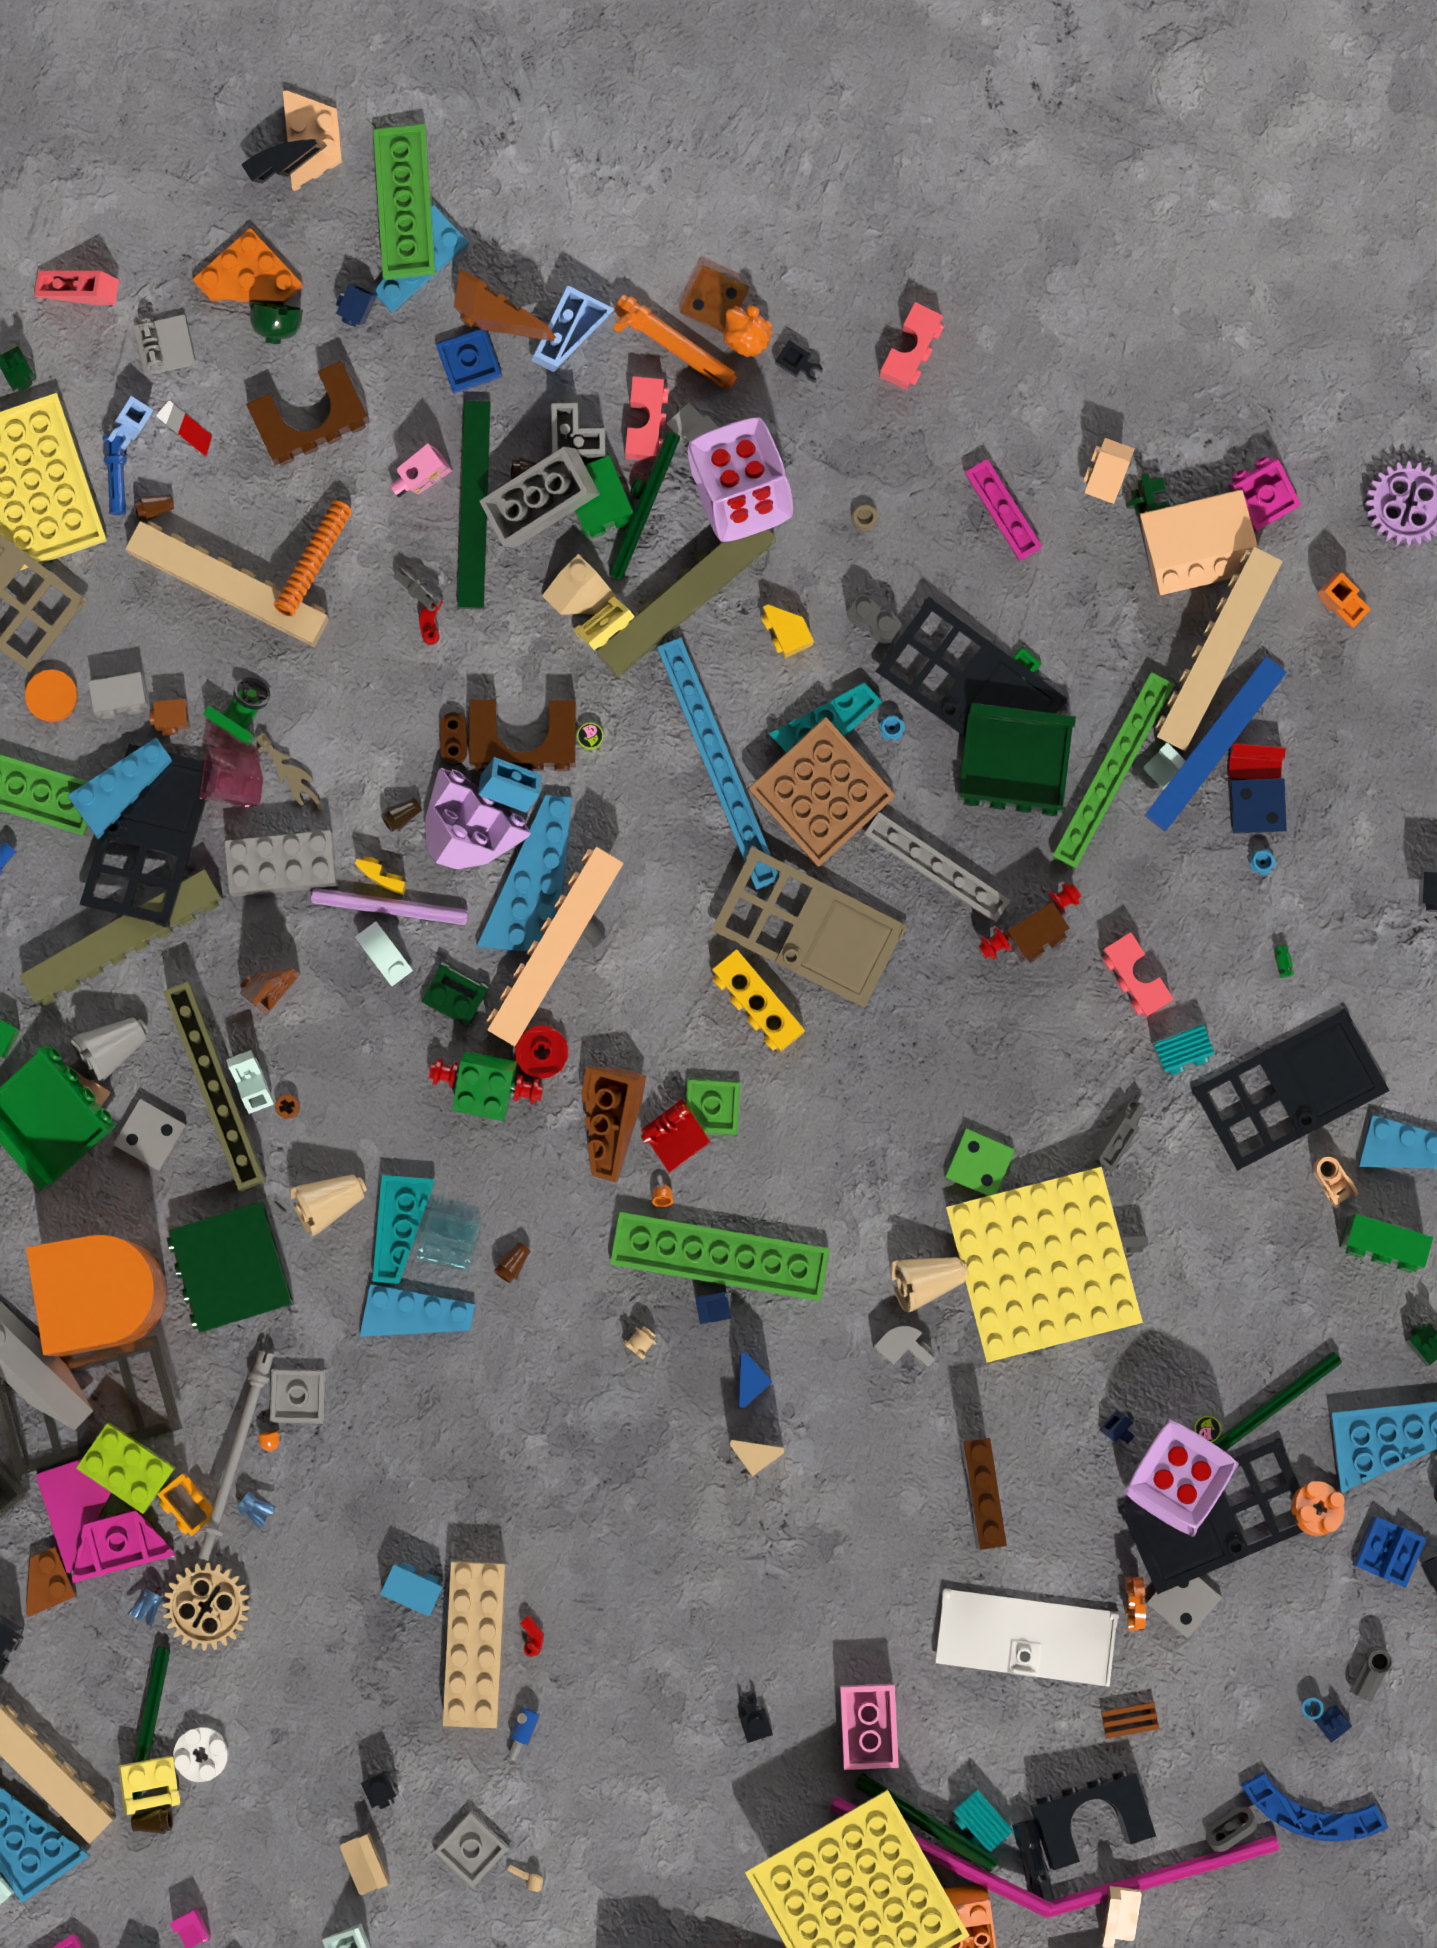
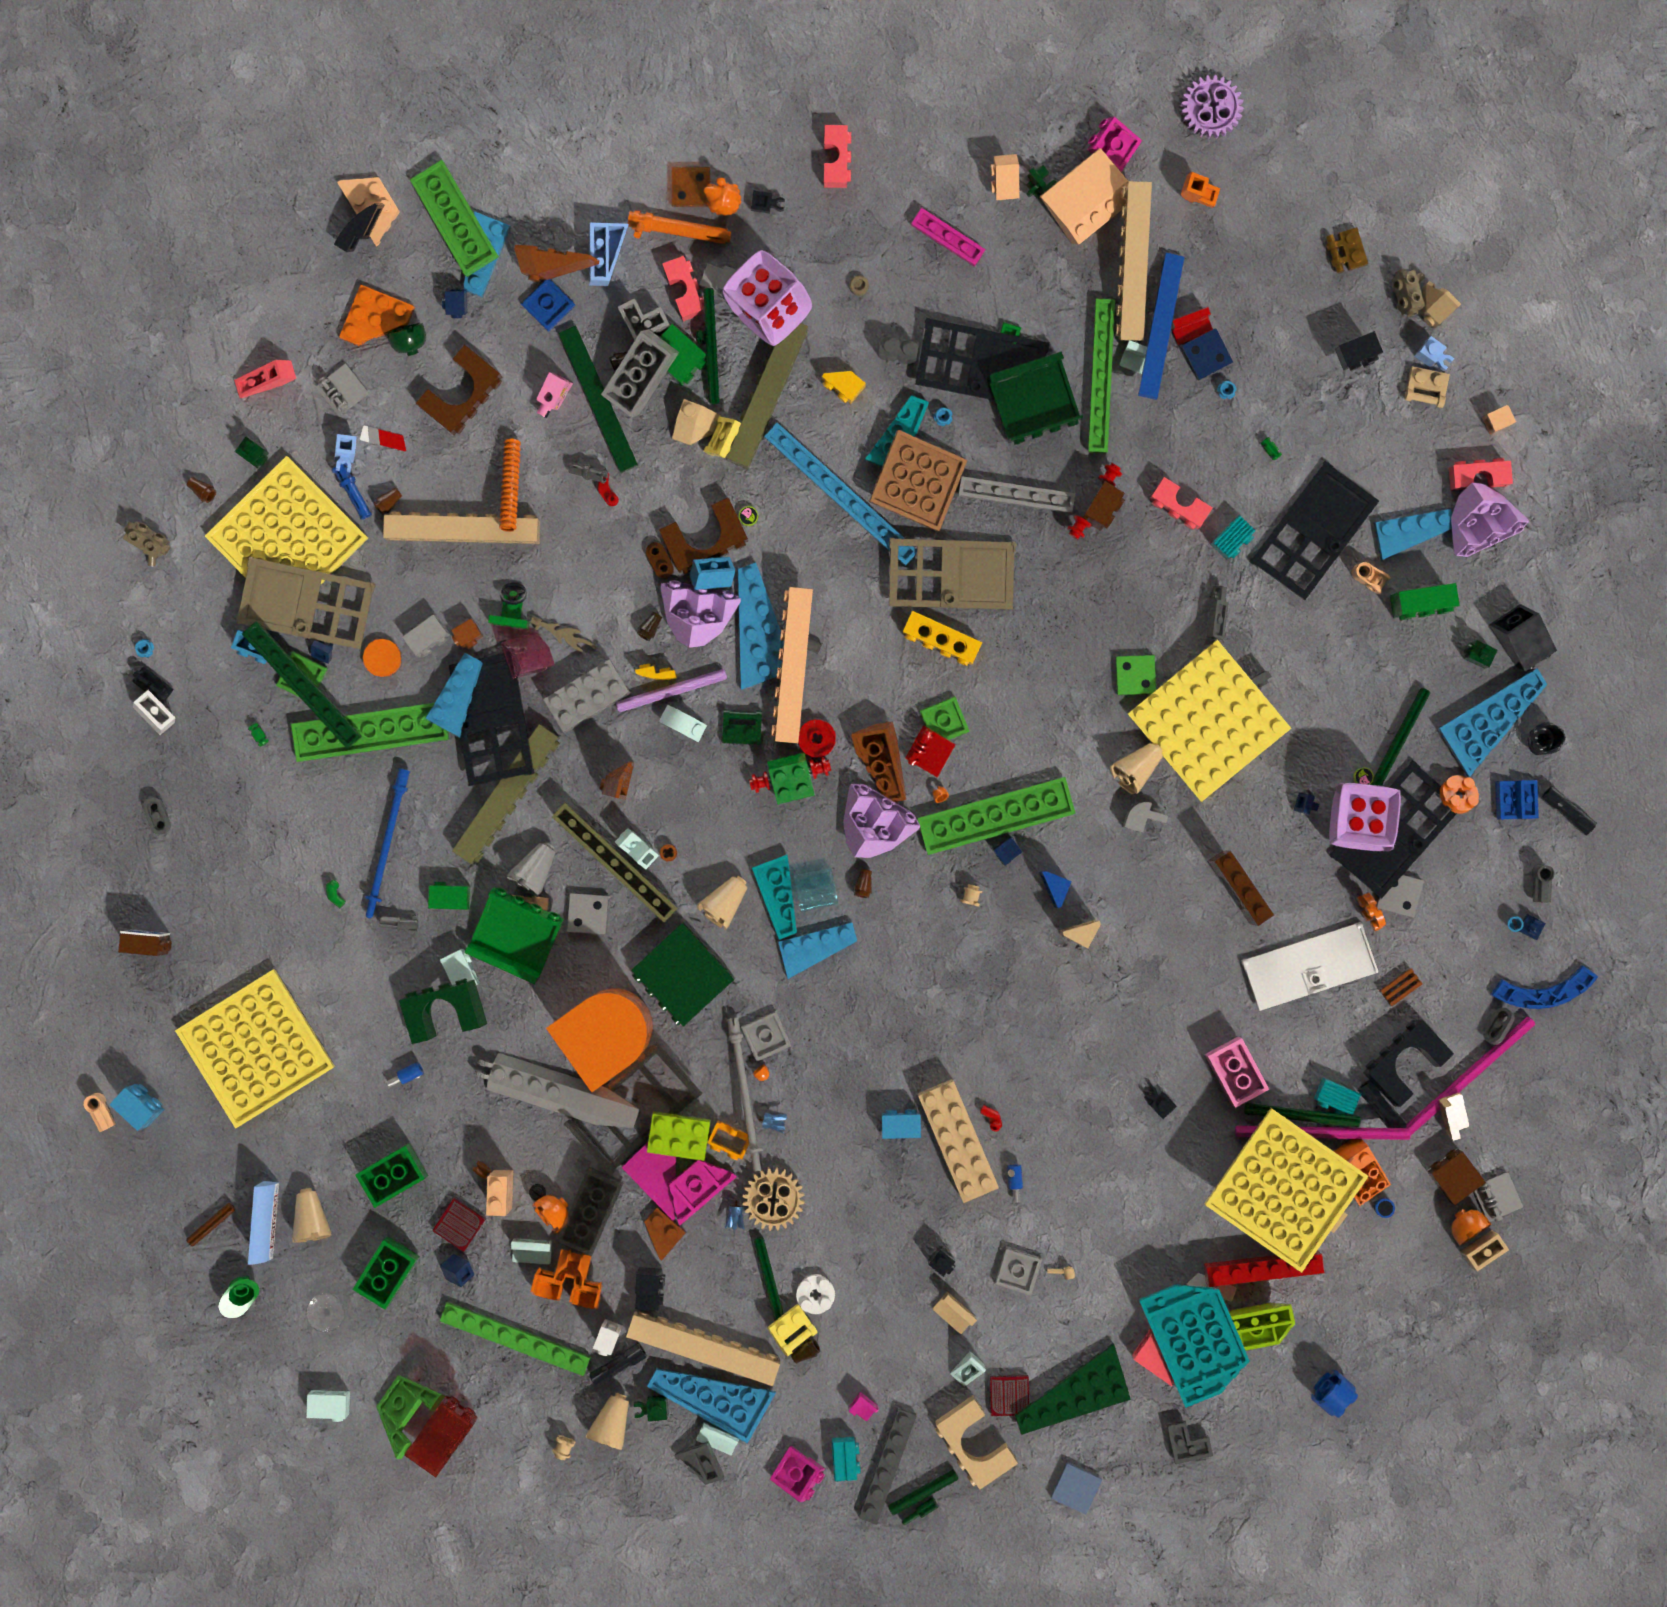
camera: 25 degrees left, 5 degrees up
none -> lavender brick [843,784,921,858]

